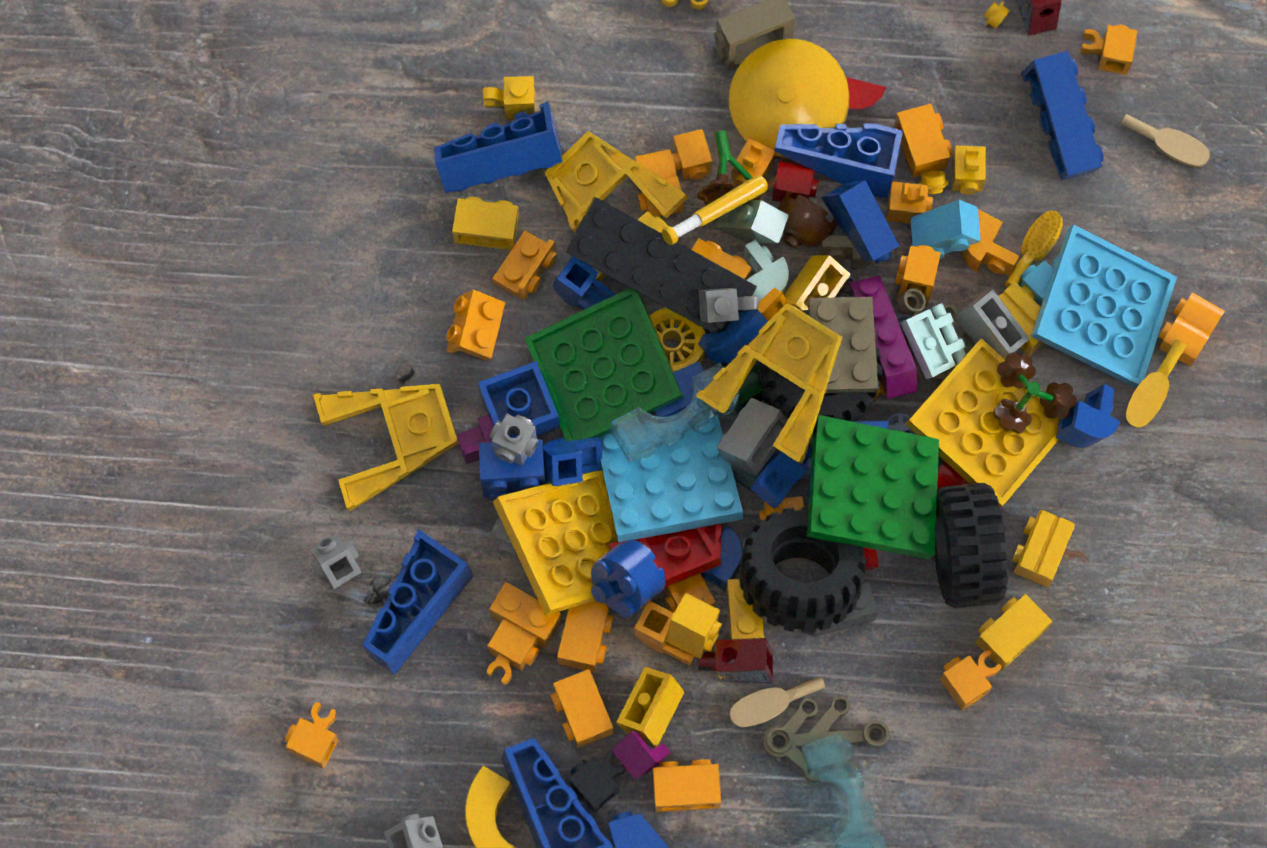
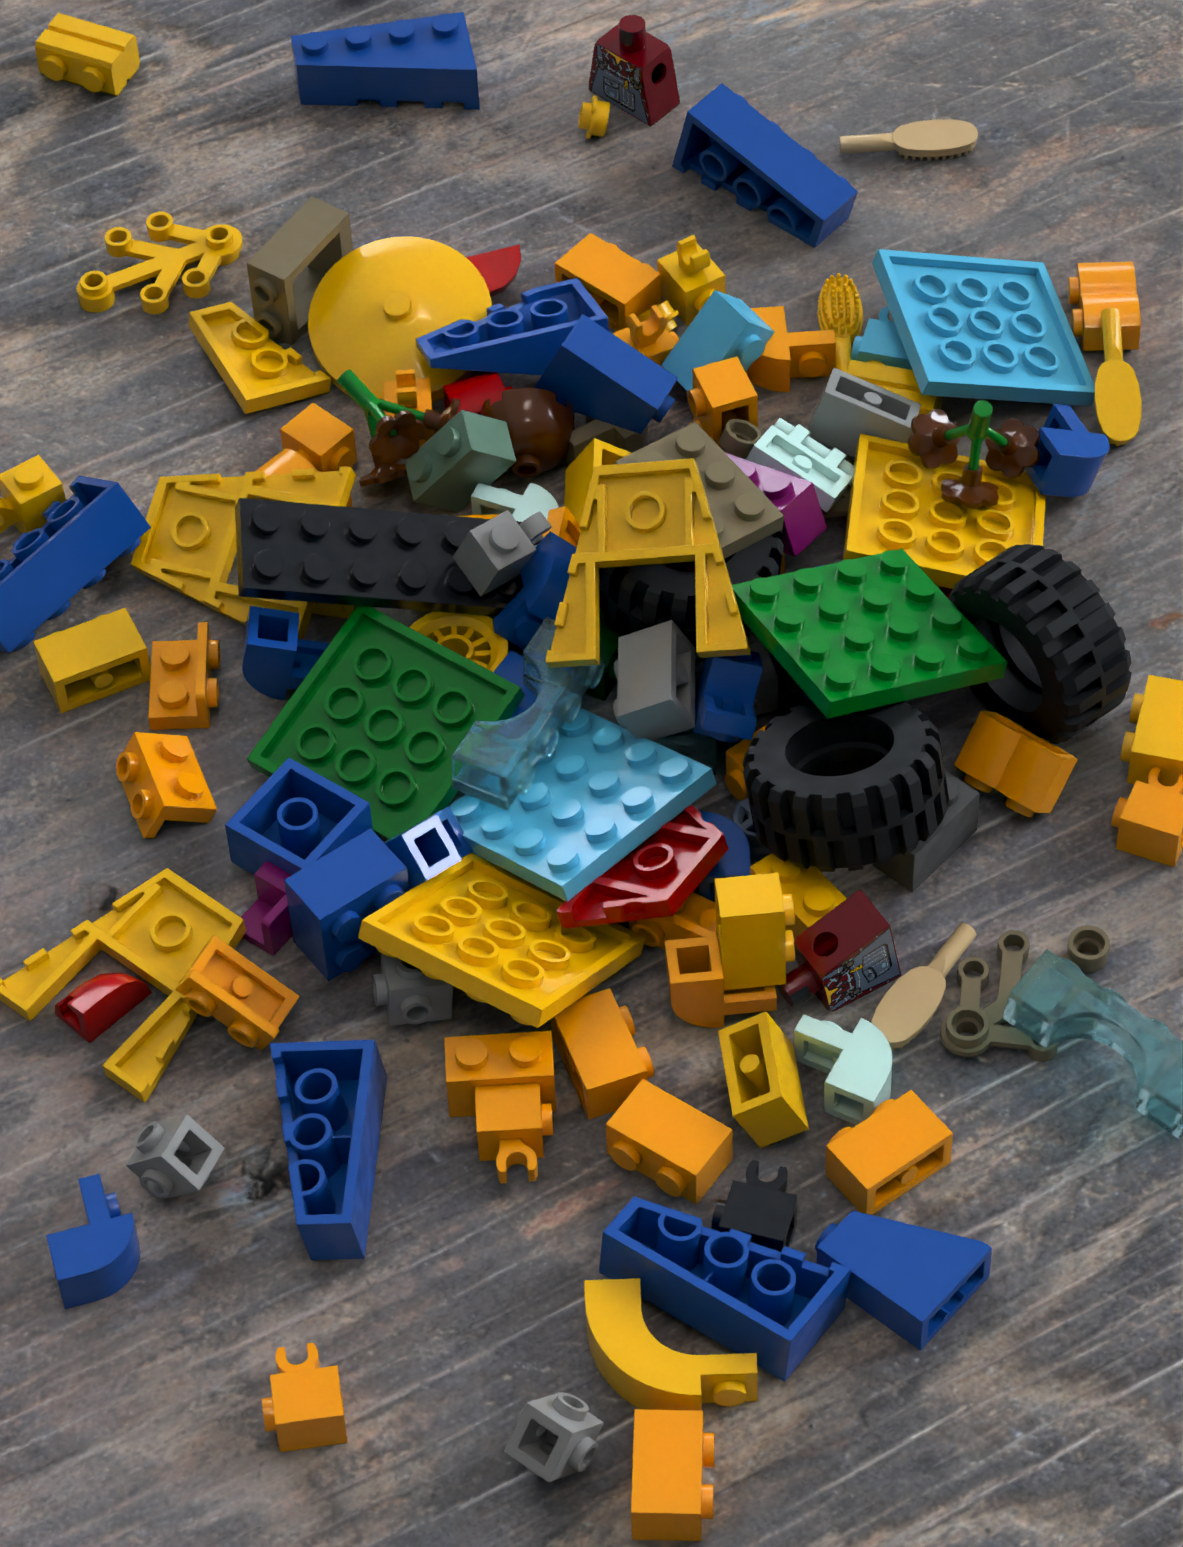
camera: 30 degrees left, 20 degrees down
light grey brick [490,414,539,466] -> none
blue brick [591,540,666,618] -> none
magenta panel [612,731,671,781] -> none
yellow piece [662,175,768,245] -> none
yellow brick [1011,510,1075,587] -> none
light orange brick [1080,25,1137,75] -> none
none -> blue brick [46,1174,140,1309]
none -> red brick [55,973,152,1044]
none -> light orange bracket [175,935,300,1050]
none -> yellow wing [188,302,331,414]
none -> light aqua brick [794,1014,892,1125]
none -> light orange brick [954,711,1078,817]

